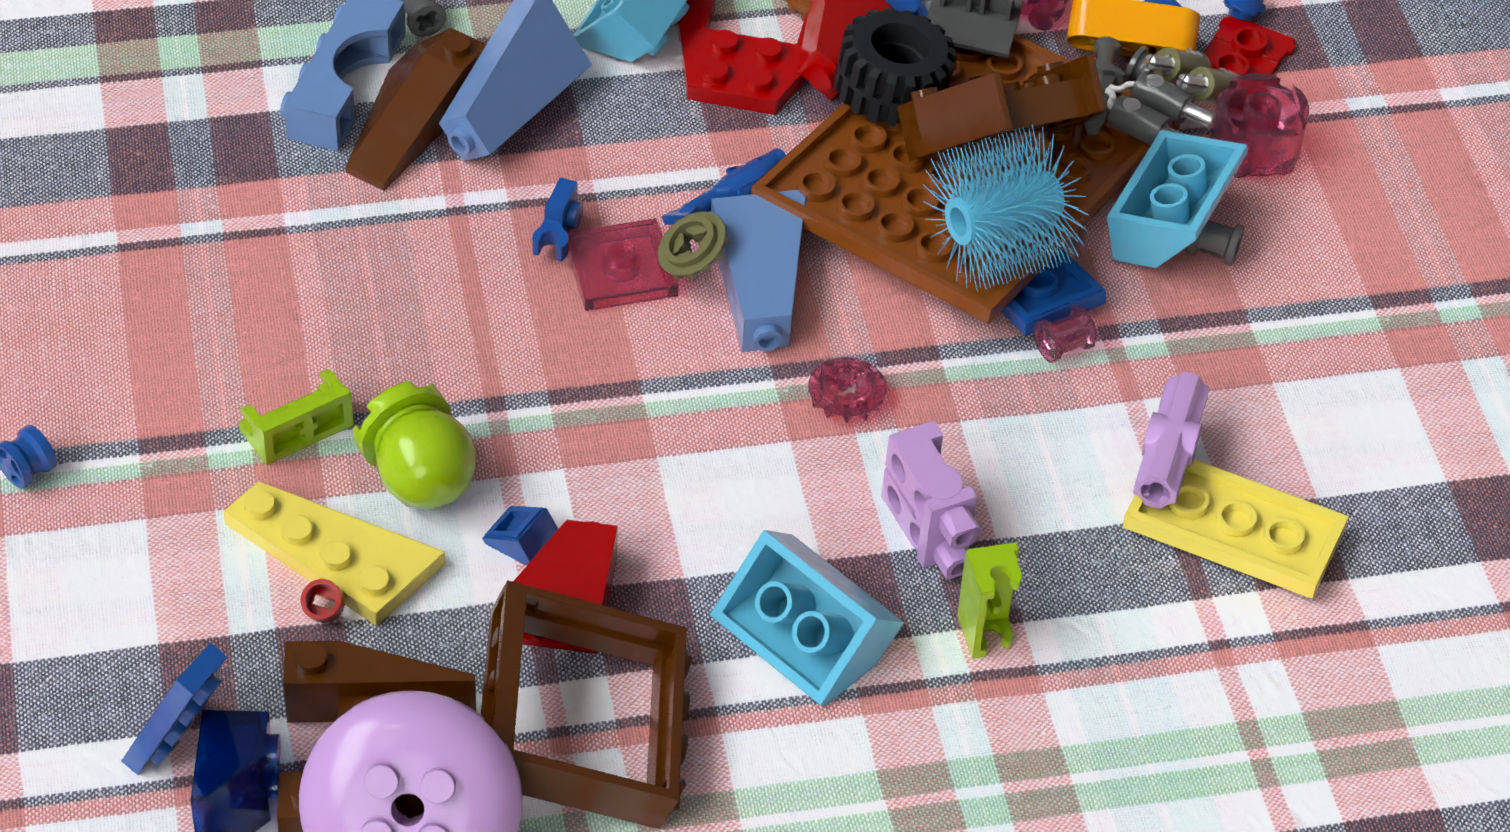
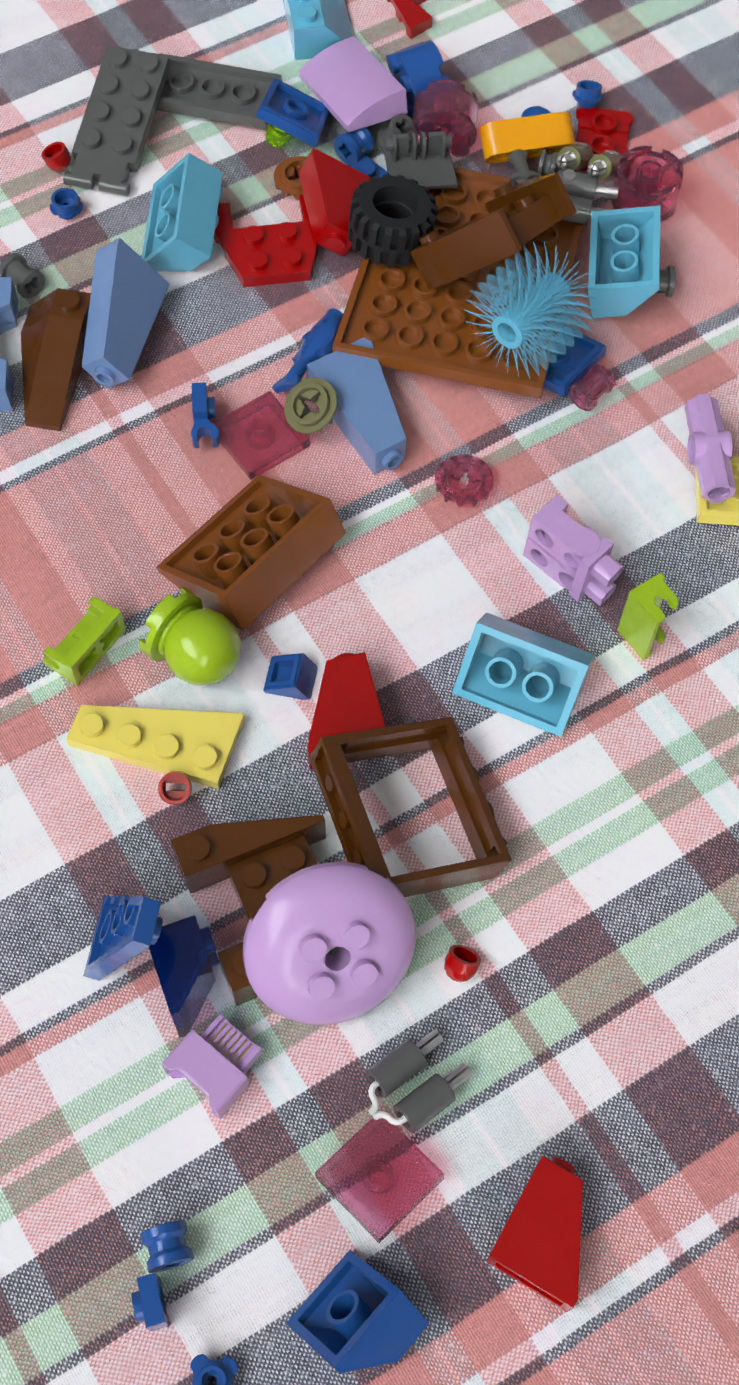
camera: 20 degrees left, 15 degrees up
none -> dark orange slope [156,474,346,631]

